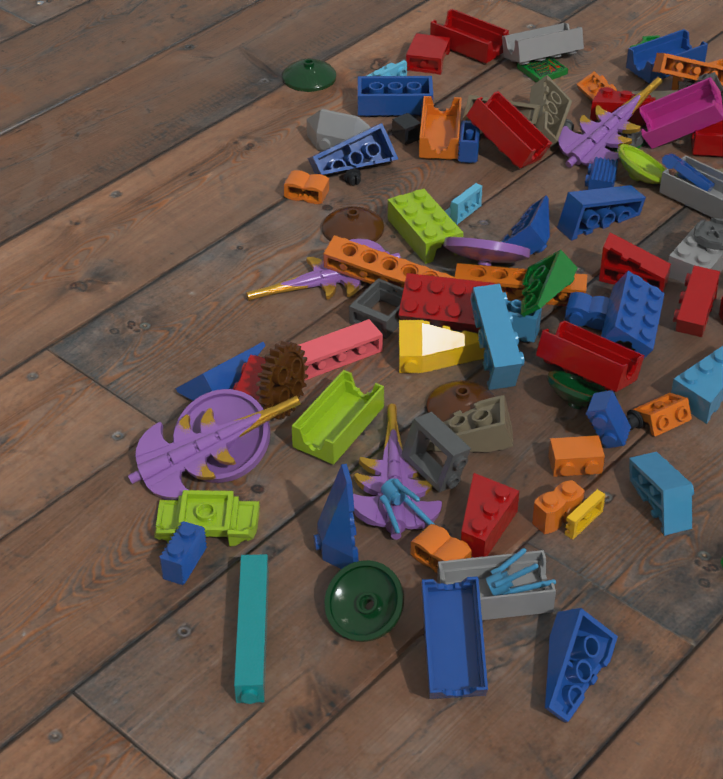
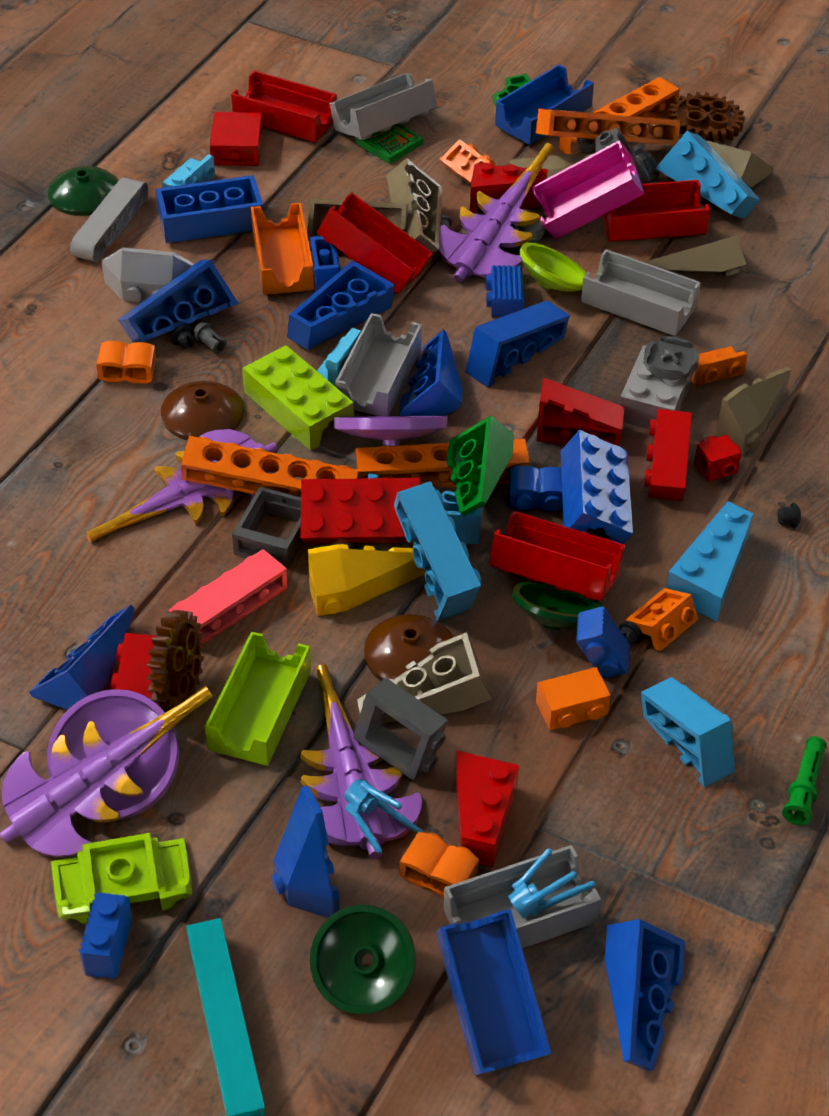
camera: 15 degrees left, 5 degrees up
black brick [392,113,421,145] -> none
orange brick [532,480,585,534] -> none
yellow tile [565,489,605,540] -> none
blue hinge [661,153,715,192] -> none
none -> light grey beam [70,177,149,262]
none -> dark grey pin [193,322,227,354]
none -> blue wedge [287,260,395,350]
none -> light grey brick [335,313,422,416]

